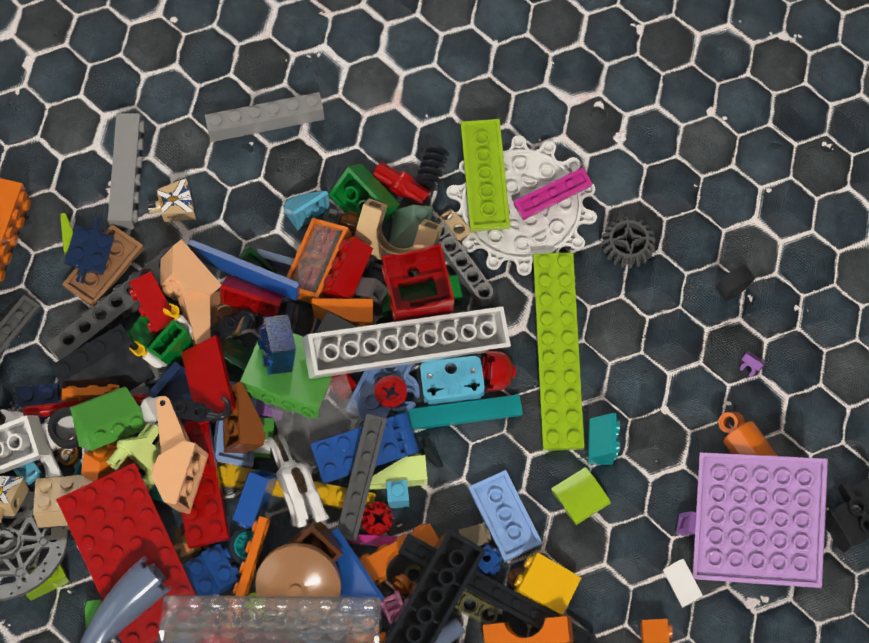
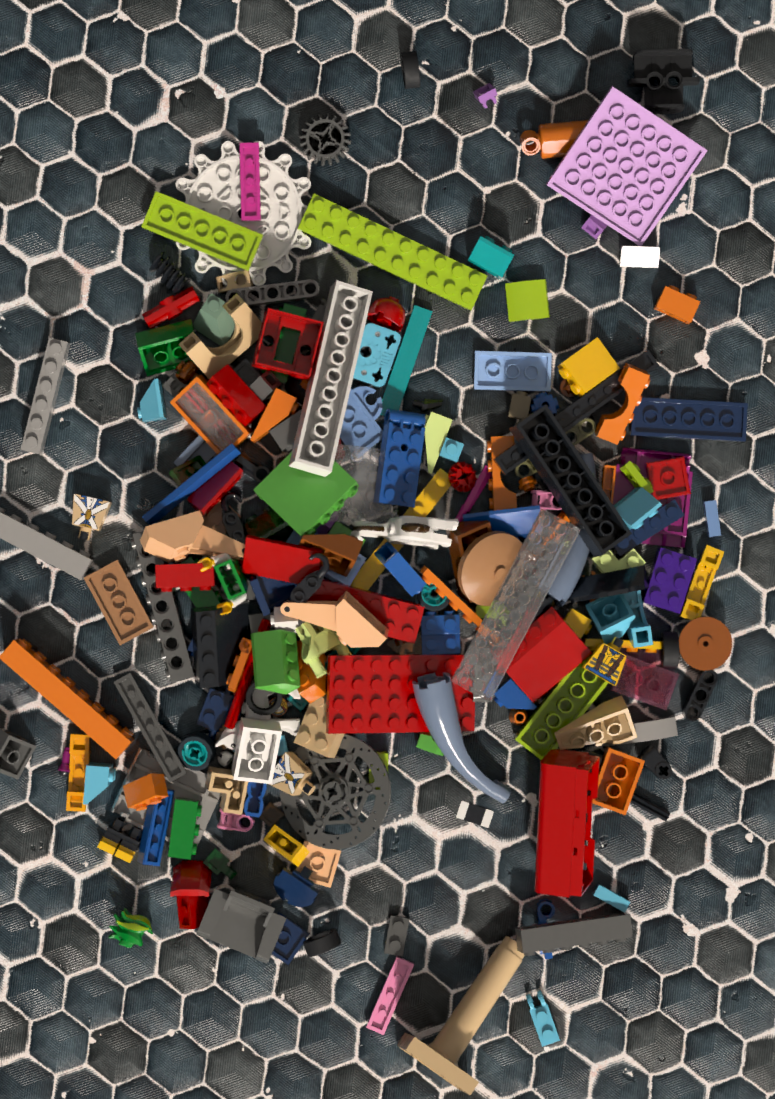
camera: 60 degrees left, 20 degrees up
lime slope [61,213,74,255] -> none
dark blue plate [64,218,114,283] -> none
brick [258,315,296,375] -> none
dark grey plate [337,413,387,541] -> none
red gear [374,376,407,408] -> none

